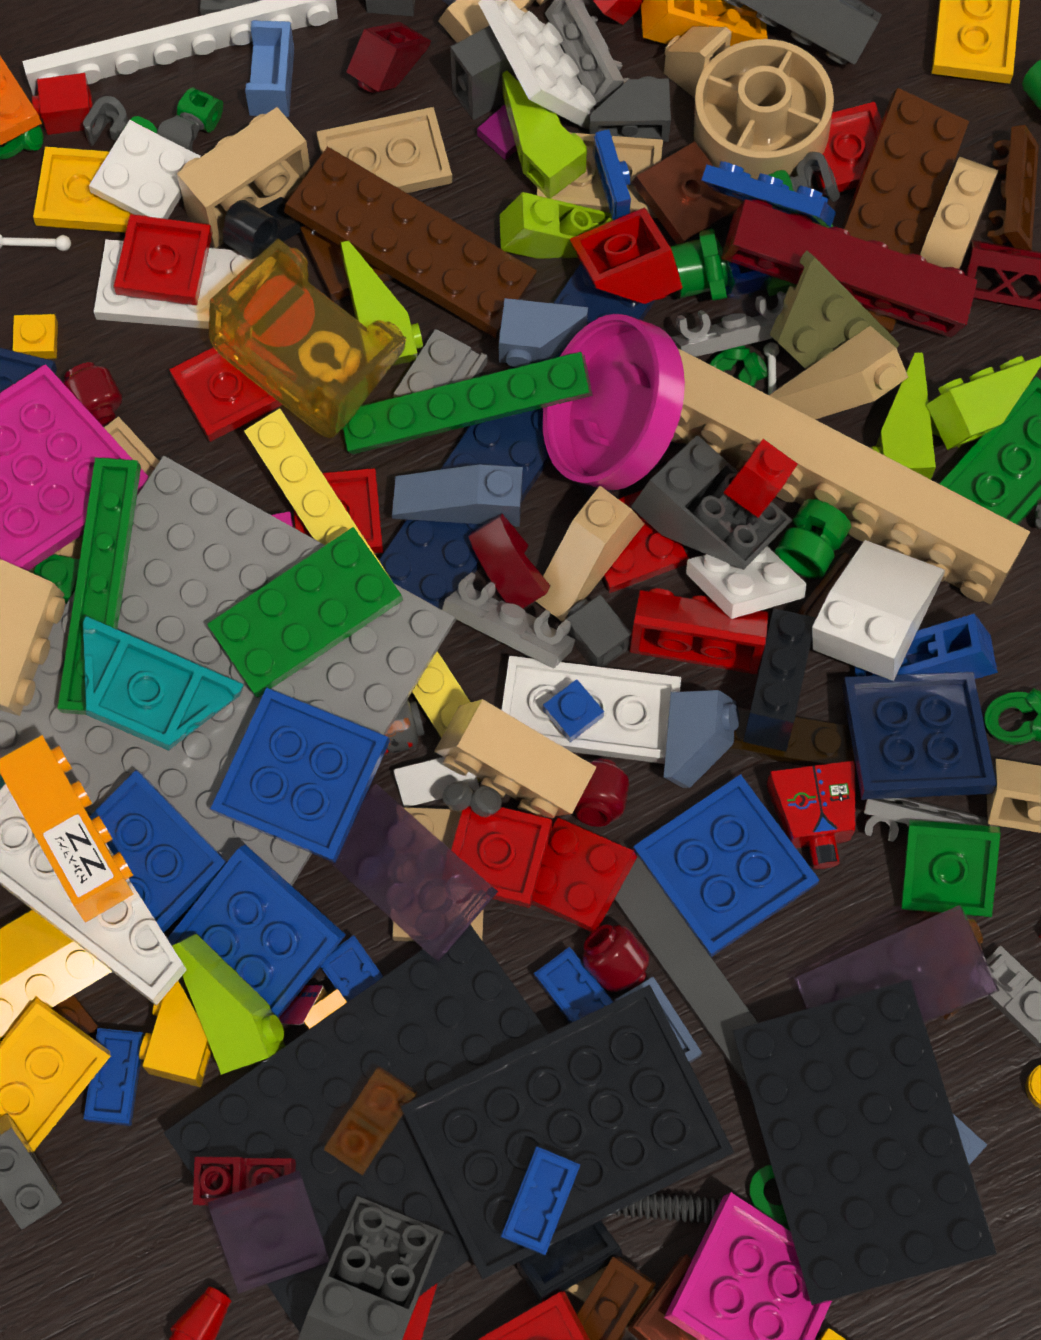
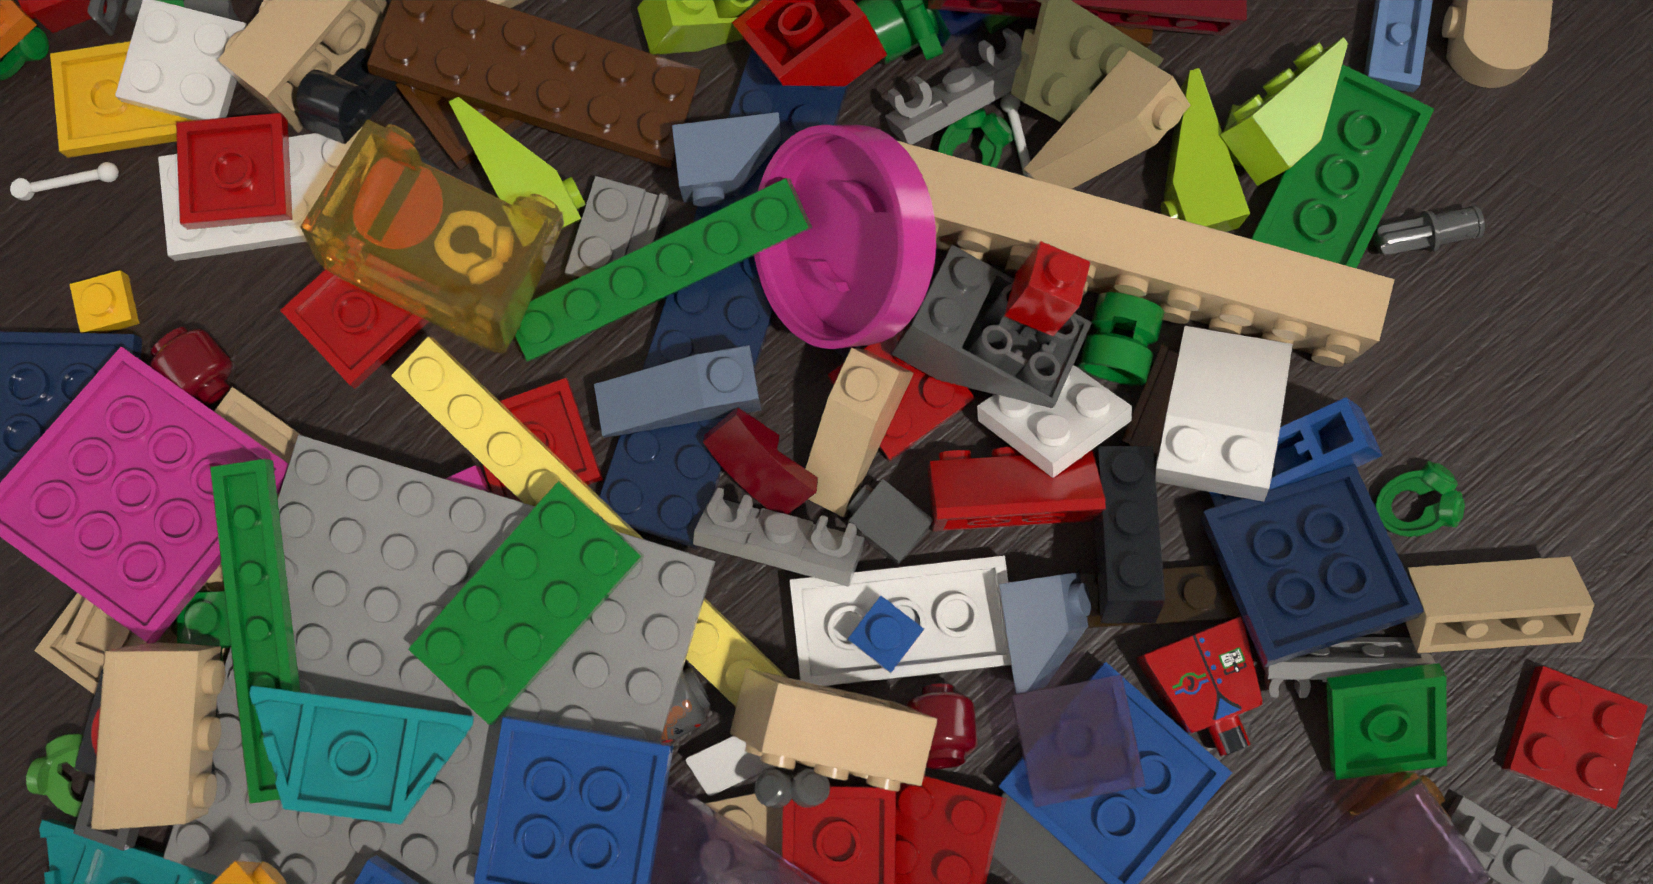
camera: 10 degrees left, 10 degrees up
none -> clear purple plate [1011,675,1146,807]

